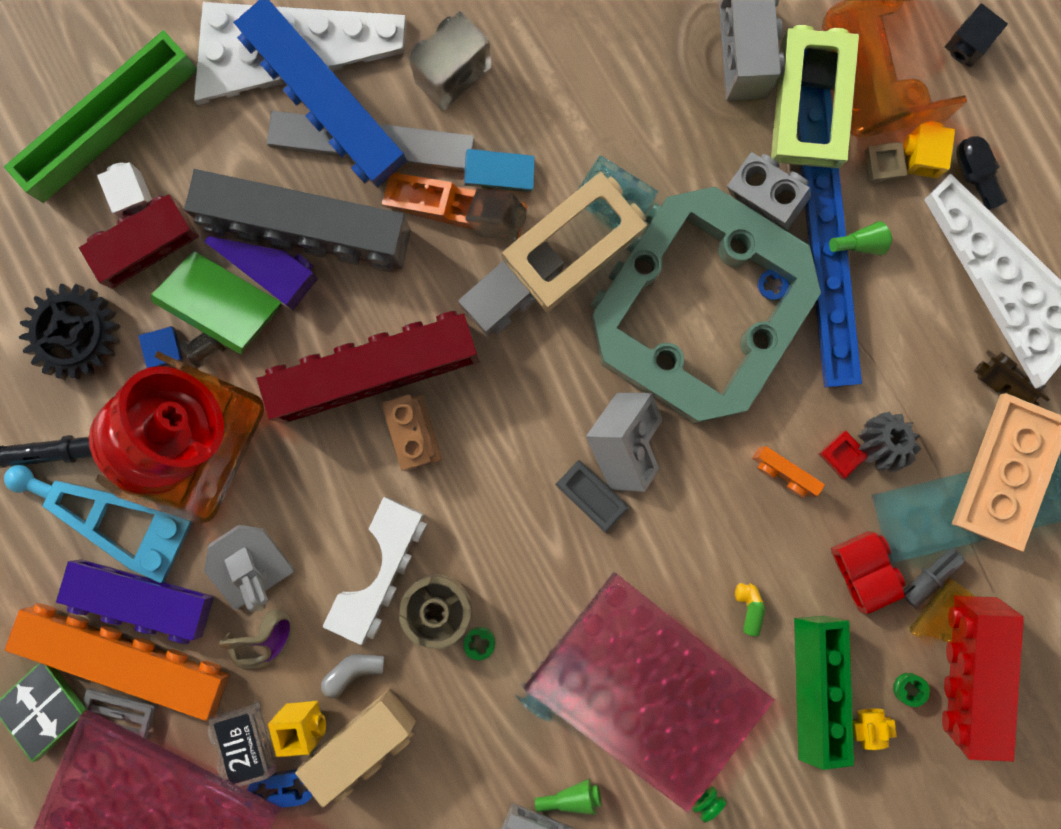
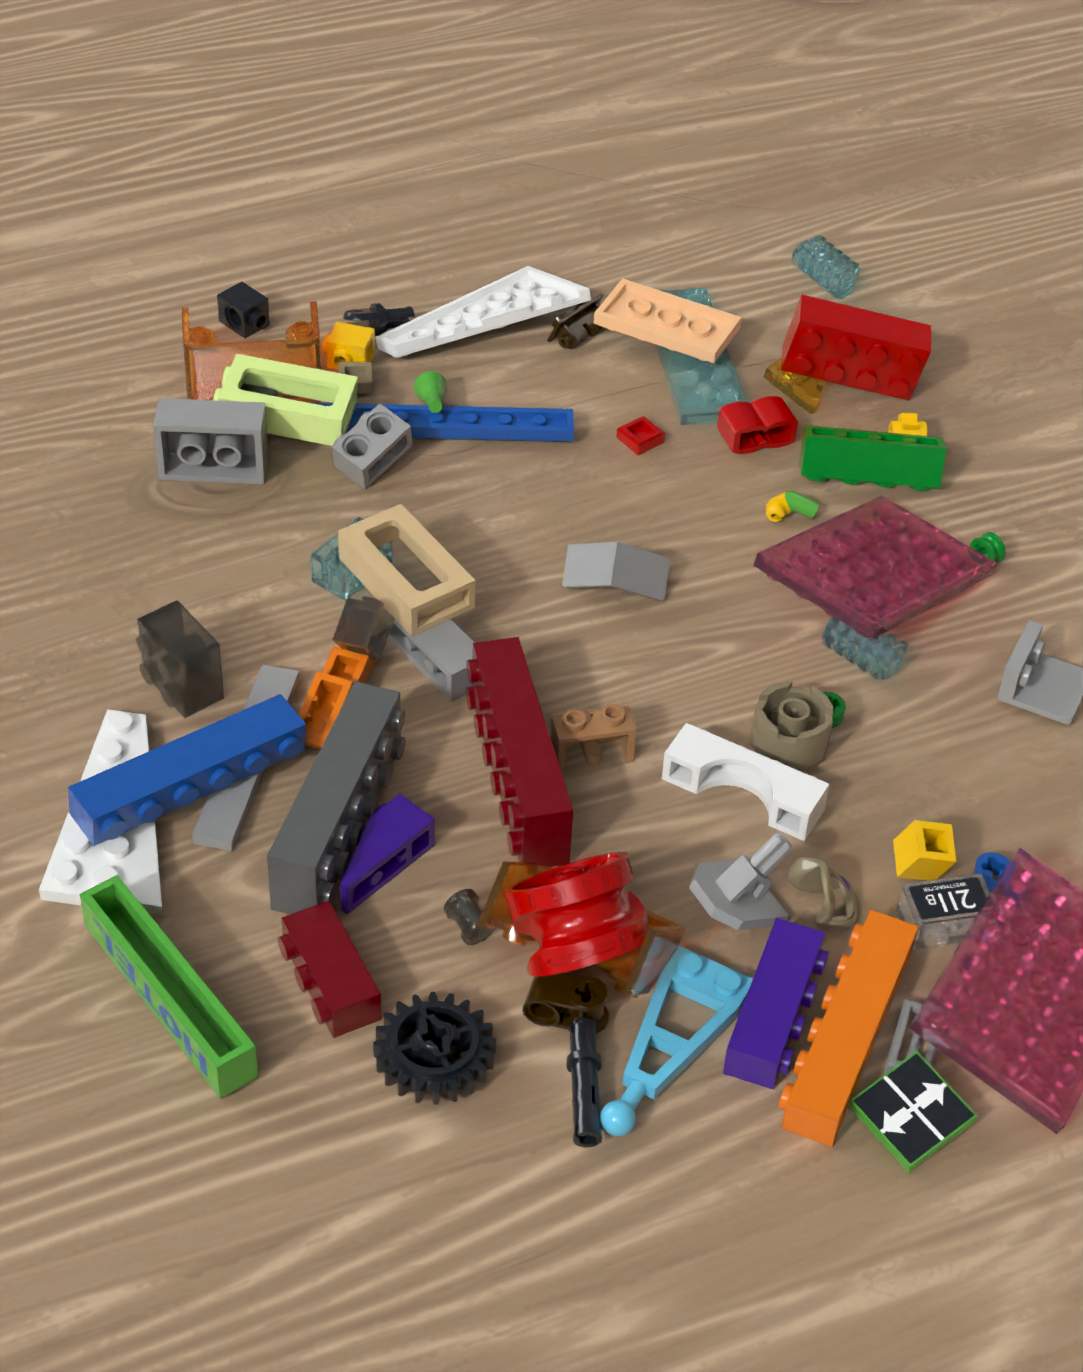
camera: 85 degrees left, 40 degrees down
white brick [97,162,152,218] -> none
blue tile [138,326,184,368] -> none
bright green tile [151,251,281,355] -> none
tan brick [295,688,416,808] -> none
light grey arm [321,654,384,698] -> none
dark azure tile [464,149,535,192] -> none
bright green cone [535,778,602,815] -> none
dark grey tile [555,460,629,533] -> none
sand green panel [590,187,821,424] -> none
orange plate [752,446,825,498] -> none
blue bush [757,270,789,300] -> none
dark grey gear [858,412,922,472] -> none
green bush [893,673,930,707] -> none
dark grey axle [903,548,965,609] -> none

